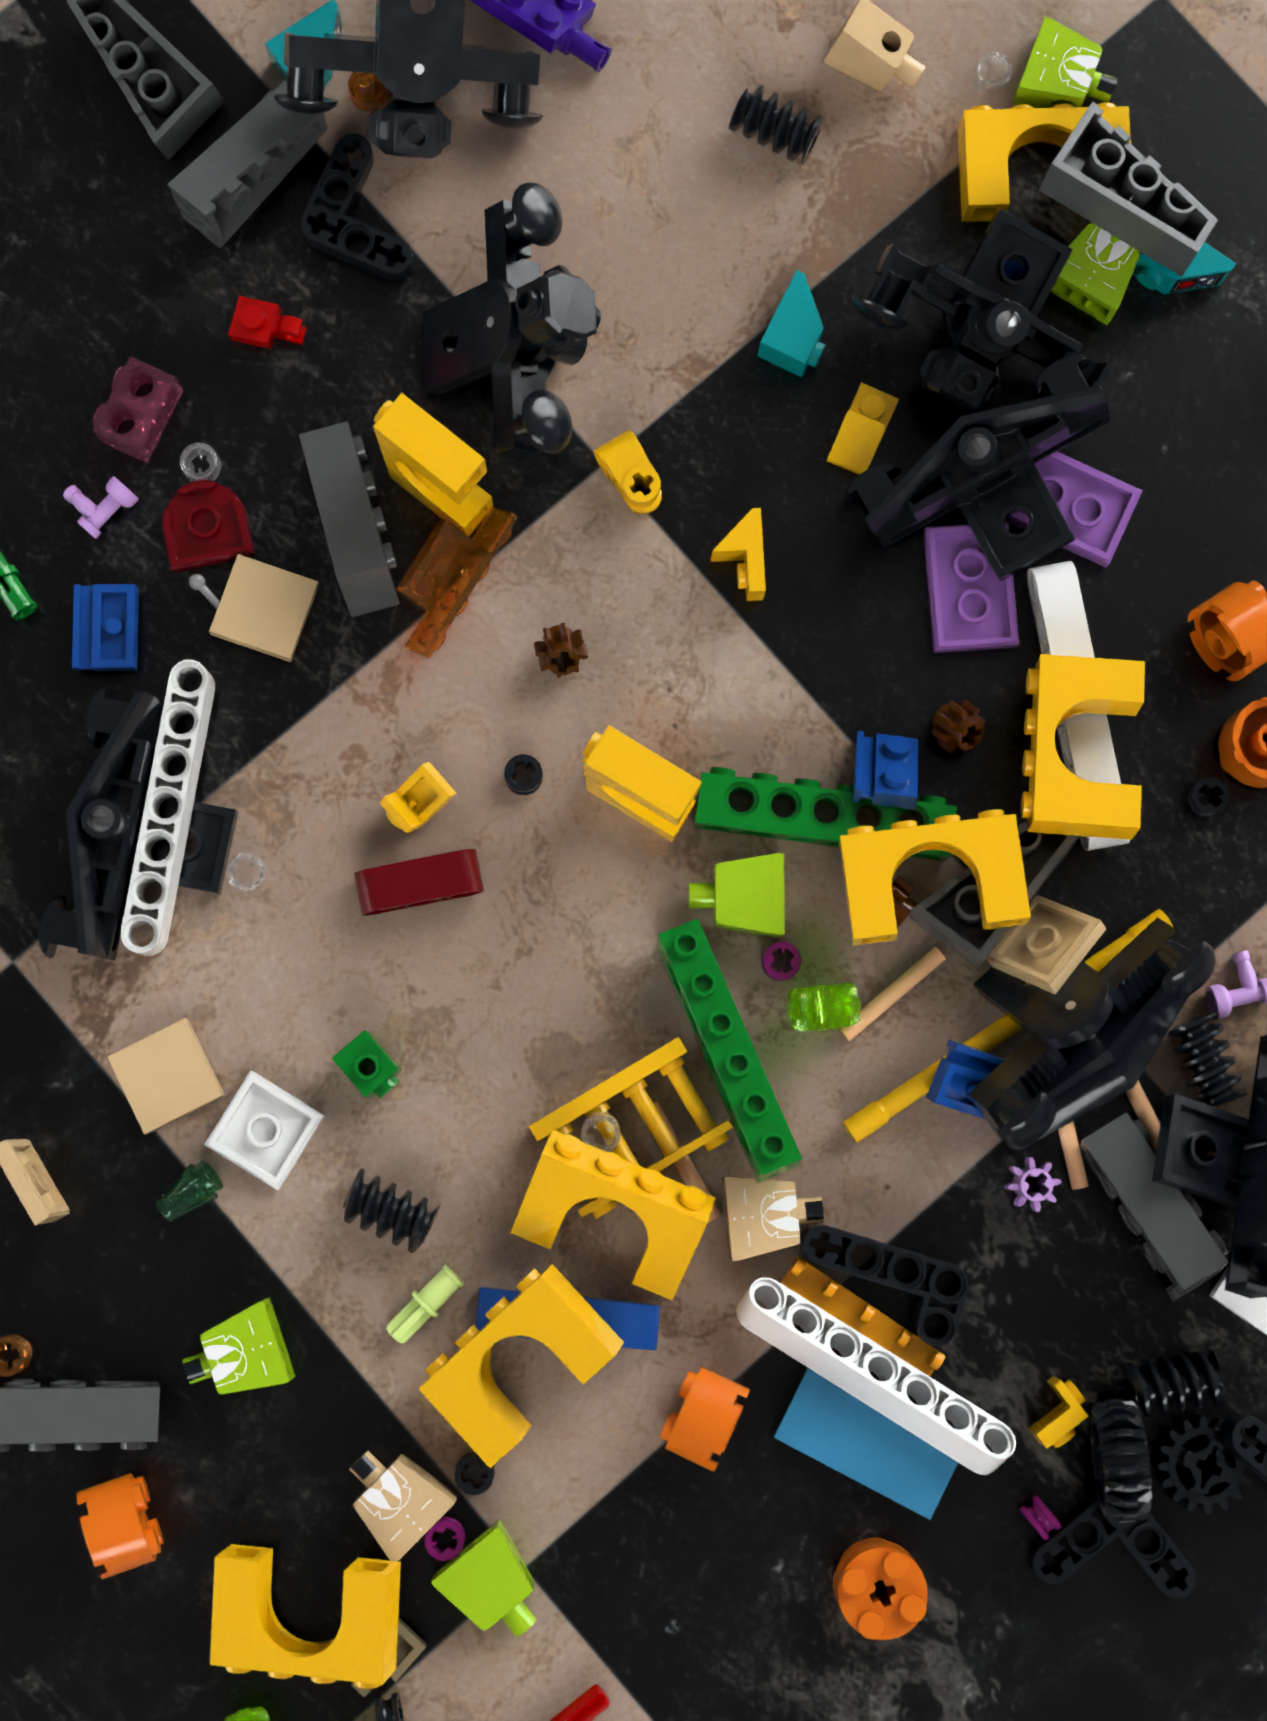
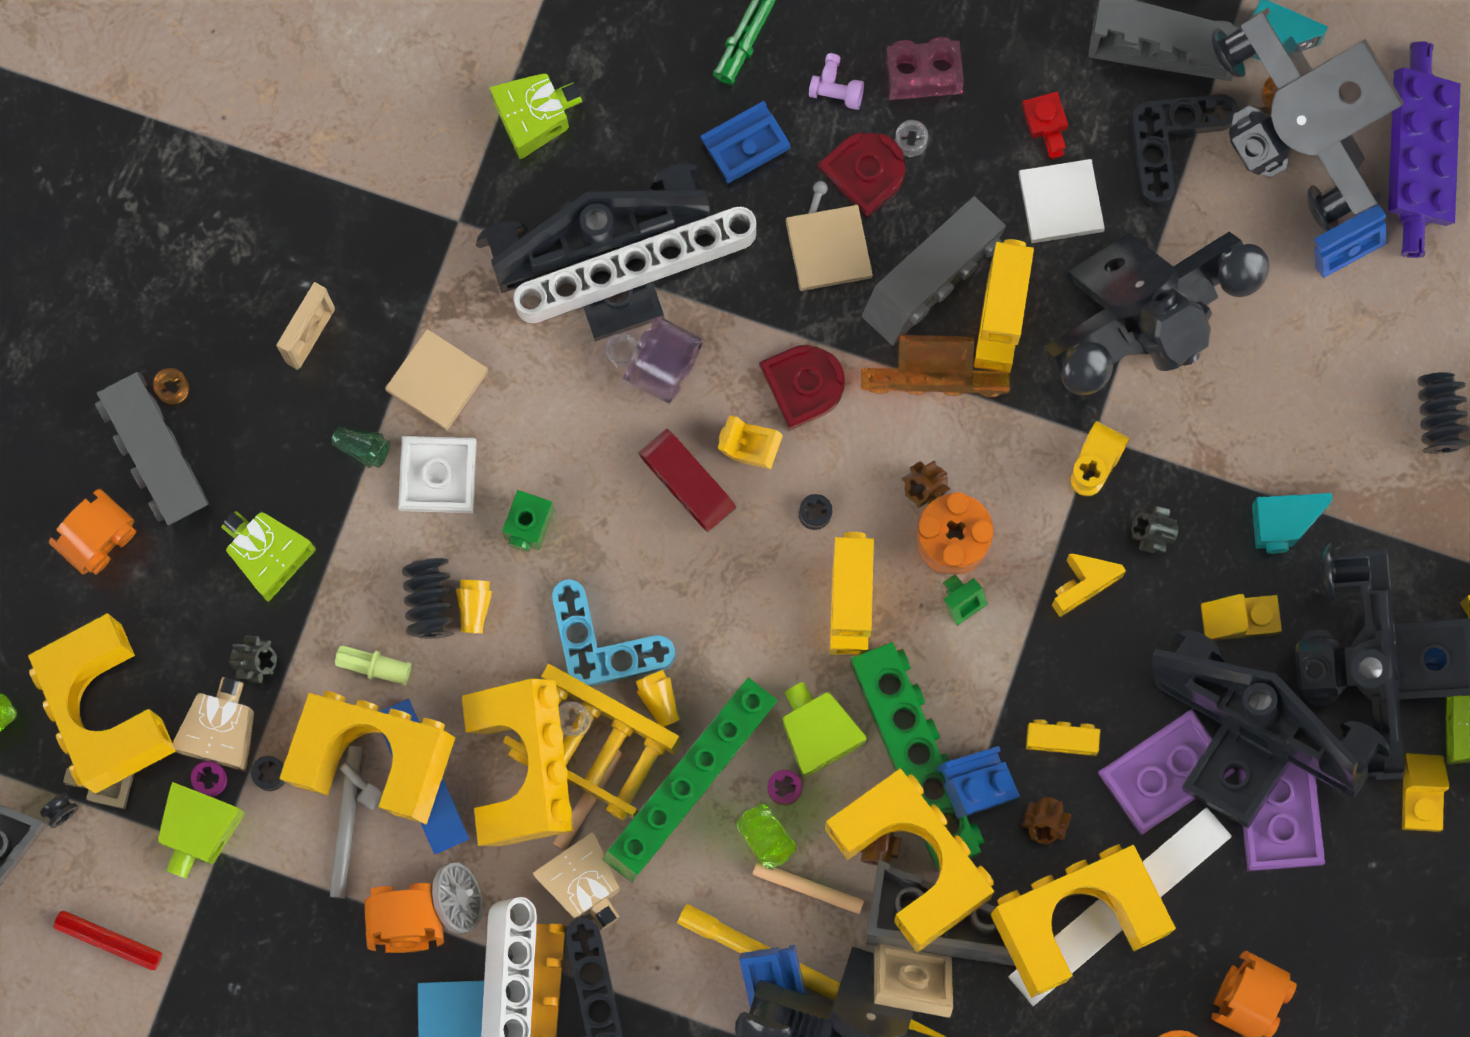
camera: 70 degrees right, 5 degrees down
none -> pearl dark grey gear [229,636,277,683]
none -> light grey bar [330,746,363,899]
none -> light grey hand [339,762,382,810]
none -> light grey wheel [432,863,483,934]
none -> yellow cone [456,579,493,634]
none -> medium azure beam [552,580,675,687]
none -> clear purple brick [623,316,703,404]
none -> yellow cone [635,670,681,727]
none -> dark red tile [759,345,845,431]
none -> orange brick [916,492,994,575]
none -> green tile [943,574,988,626]
none -> white tile [1018,159,1105,244]
none -> yellow piece [1026,720,1100,756]
none -> pearl dark grey gear [1131,506,1178,553]
none -> blue plate [1314,204,1387,278]
none -> yellow slope [1402,753,1449,832]

